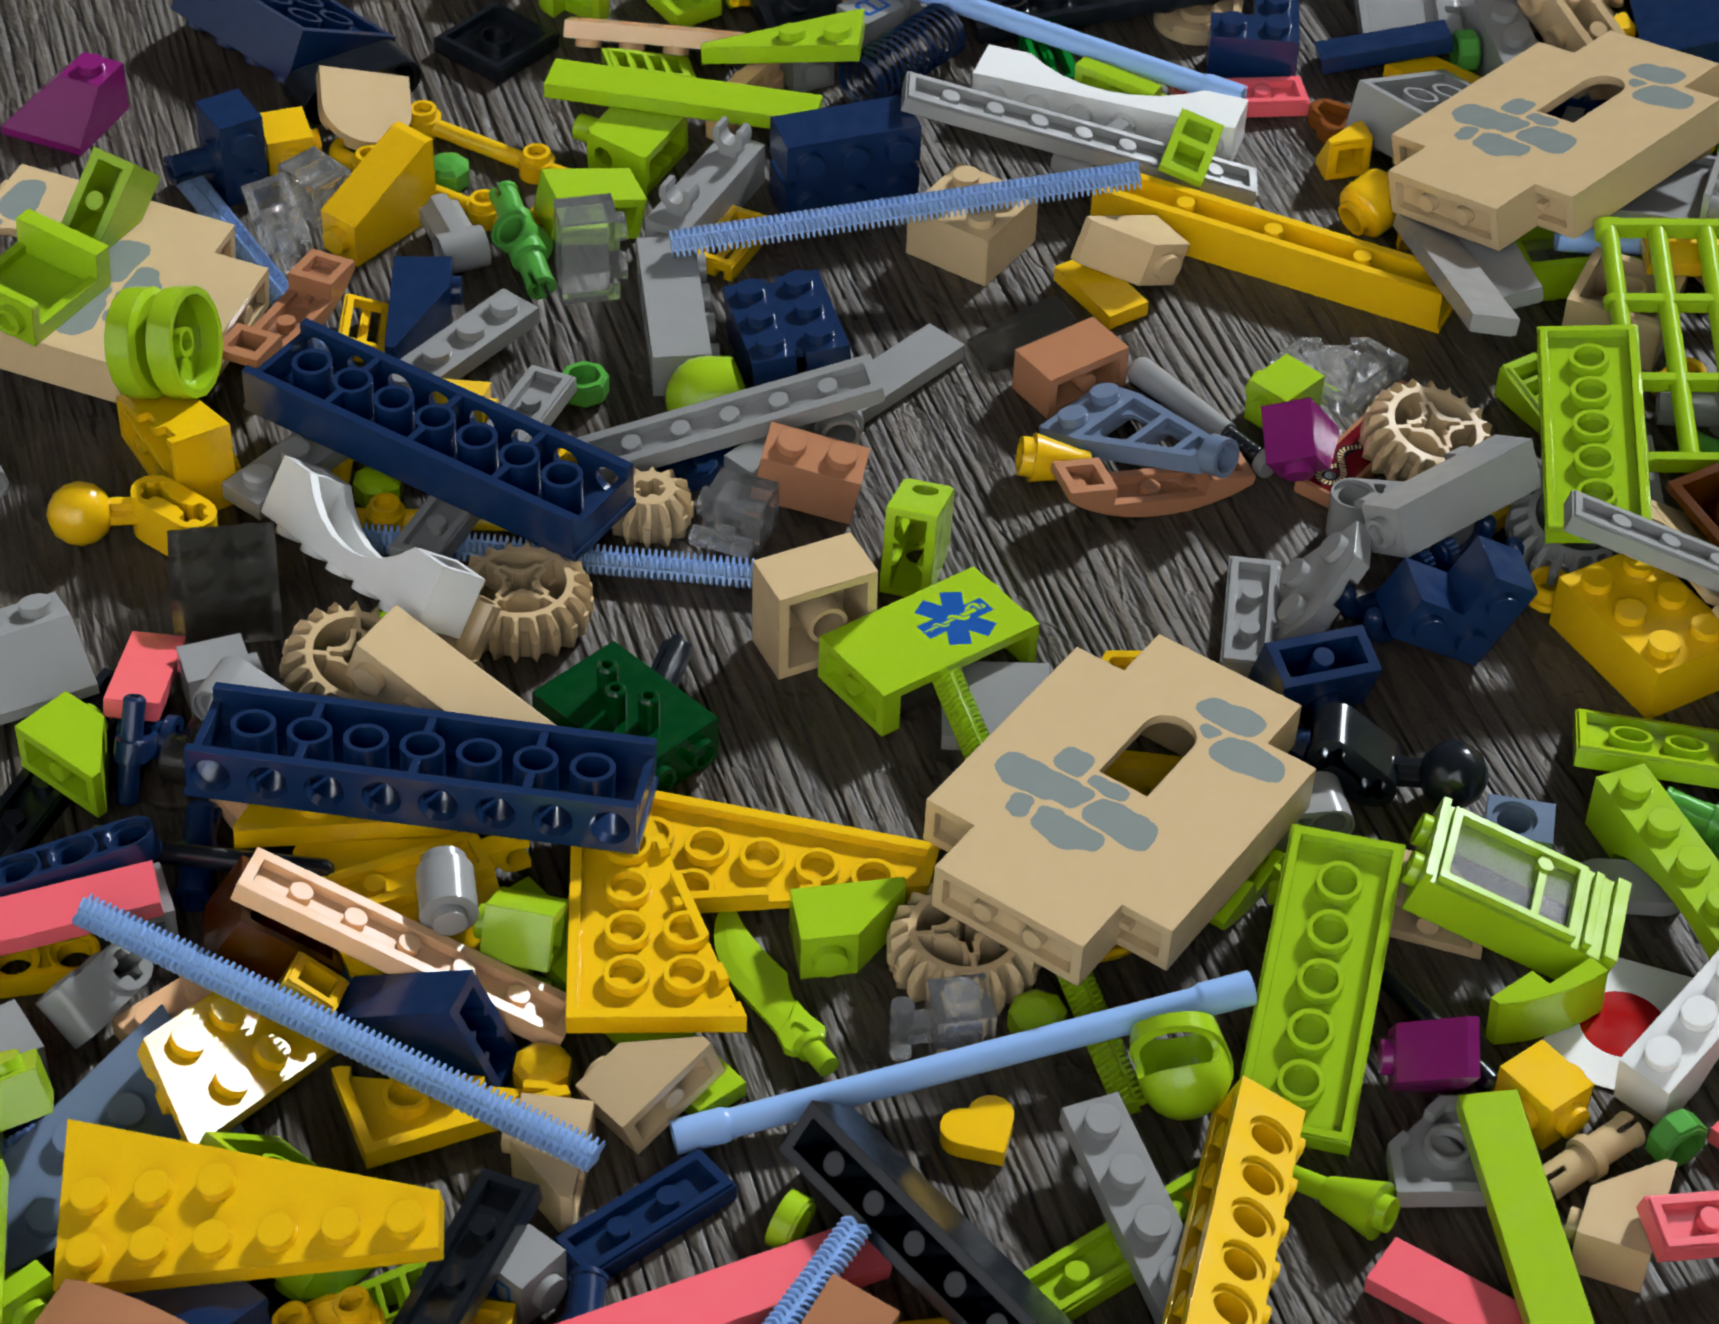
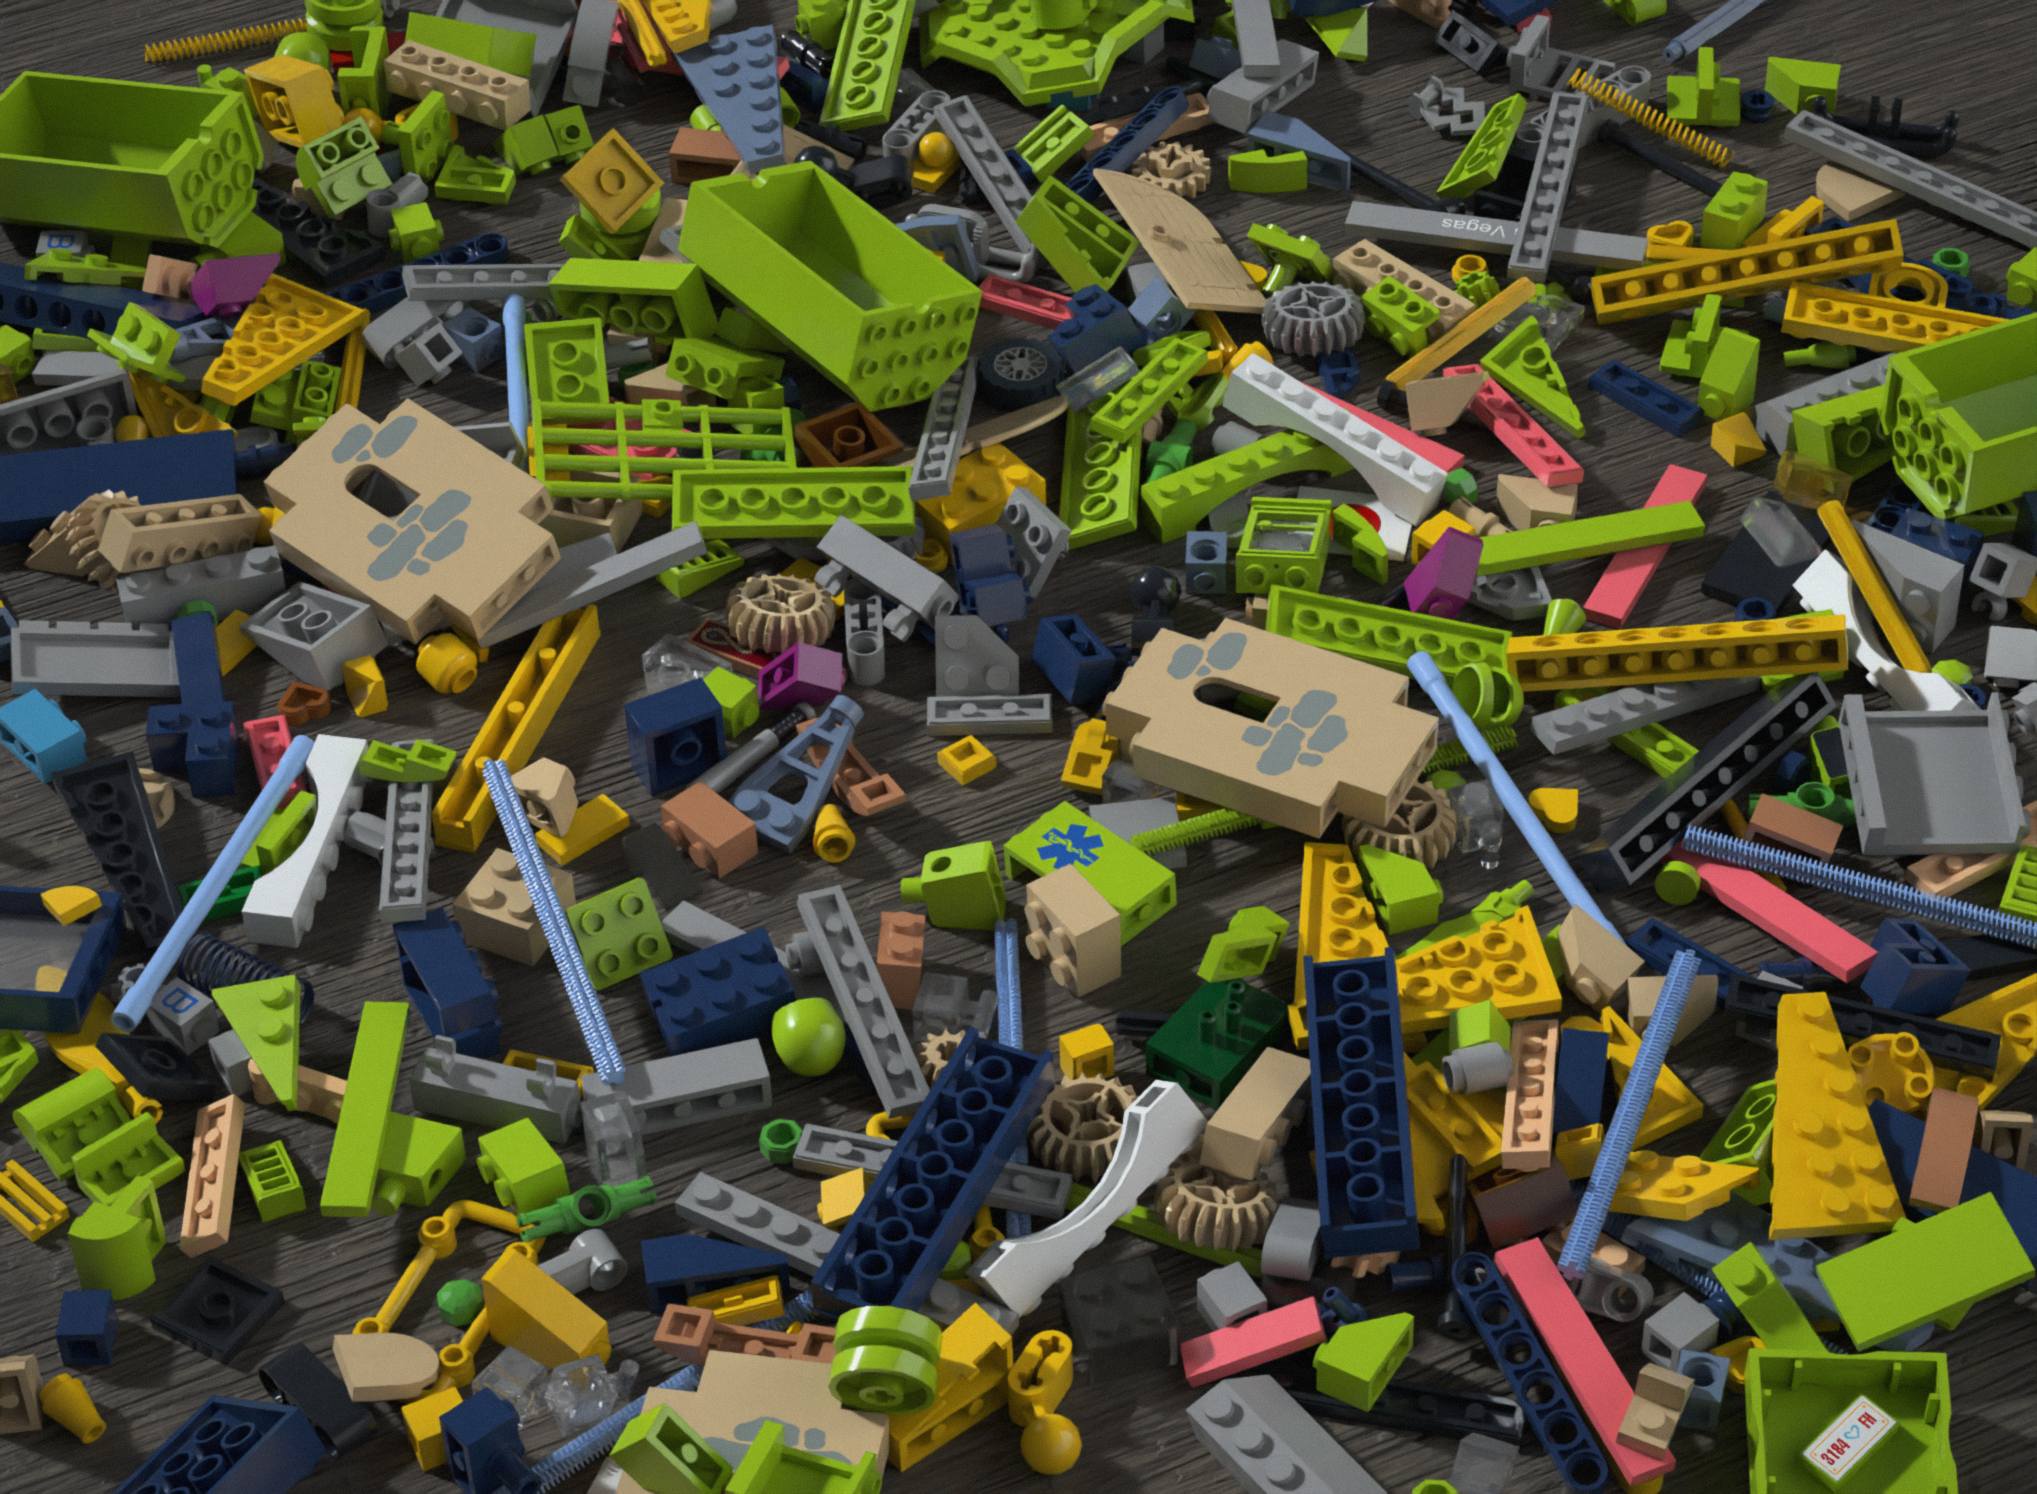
camera: 95 degrees left, 0 degrees up
none -> lime bracket [564,878,673,990]
none -> dark blue brick [624,677,727,796]
none -> yellow tile [937,735,996,786]
none -> light grey plate [996,486,1072,599]
none -> yellow slope [1059,1024,1115,1080]
none -> lime slope [1197,906,1290,983]

